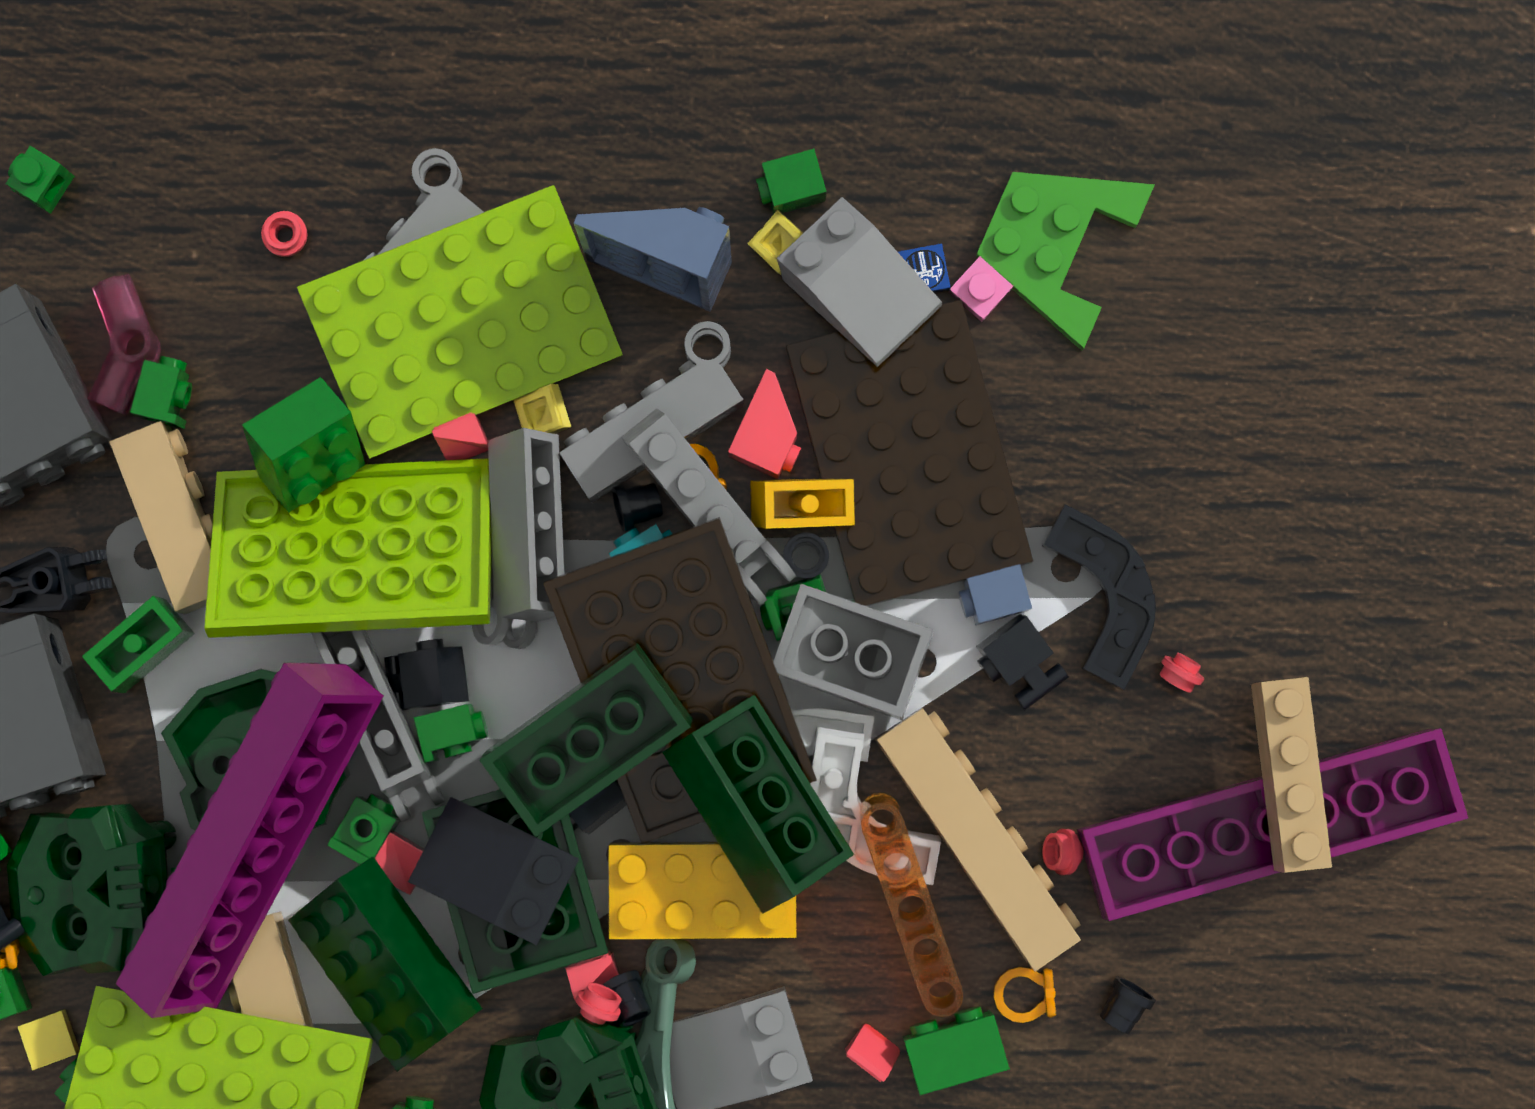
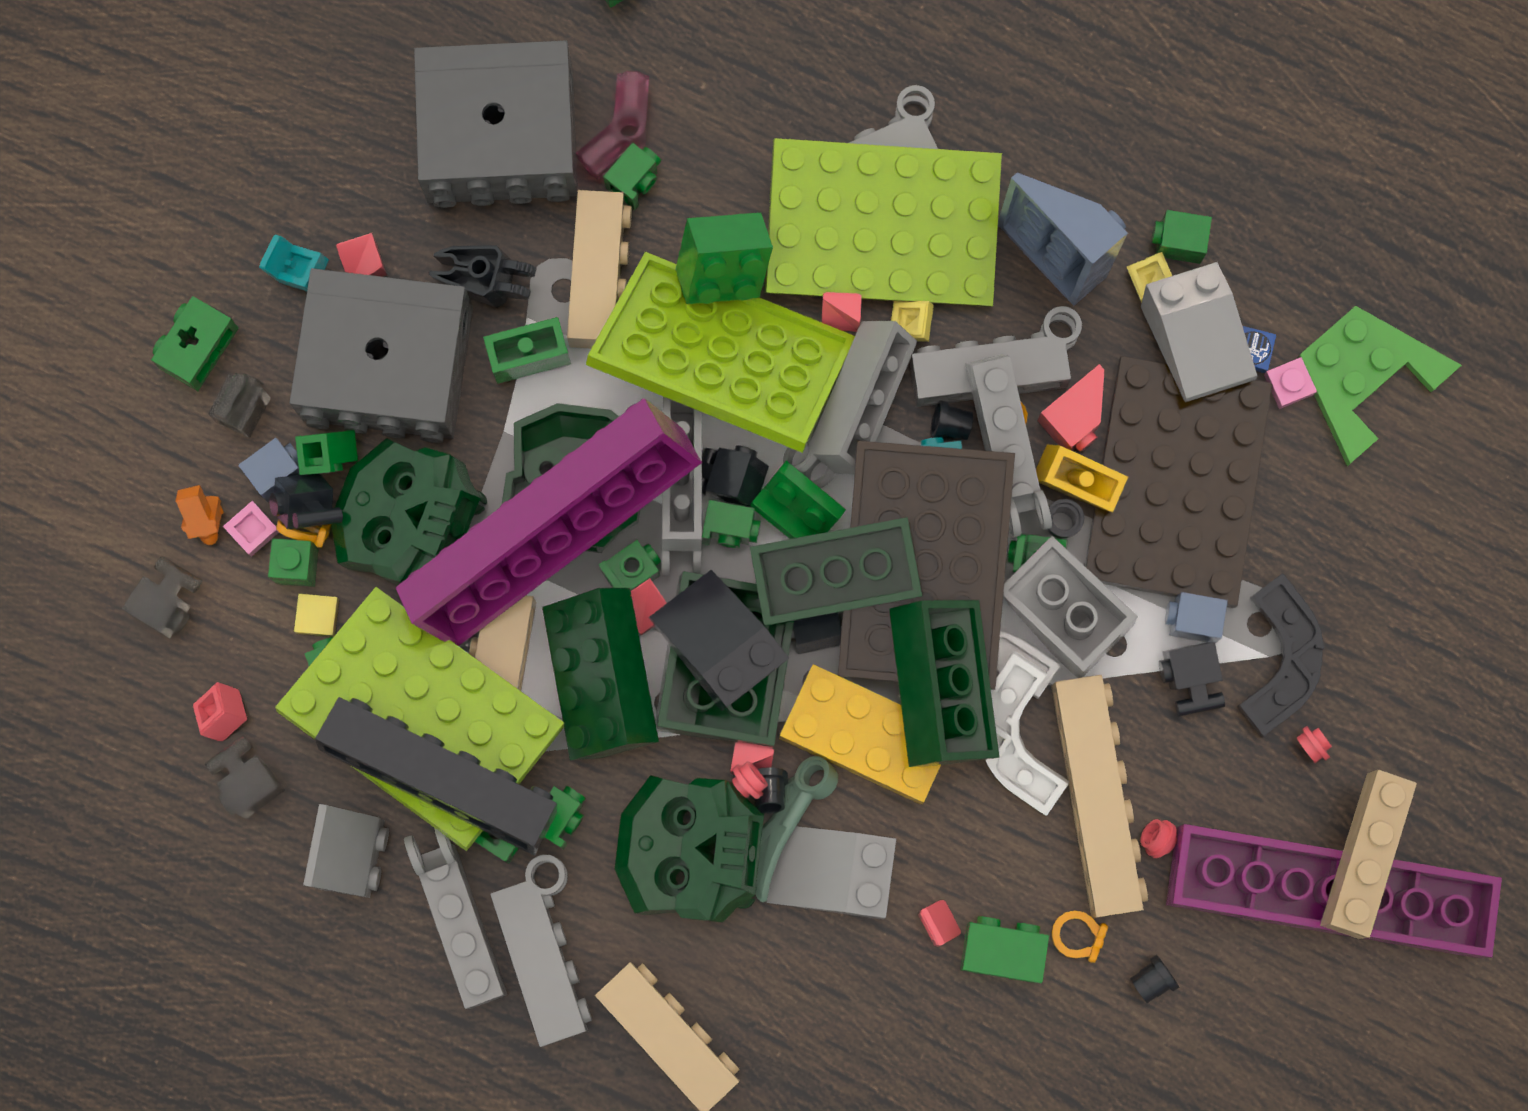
camera: 25 degrees right, 5 degrees down
coral plate [261,211,308,257] -> none
clear orange beam [859,793,963,1017] -> none
none -> green bracket [750,460,846,539]

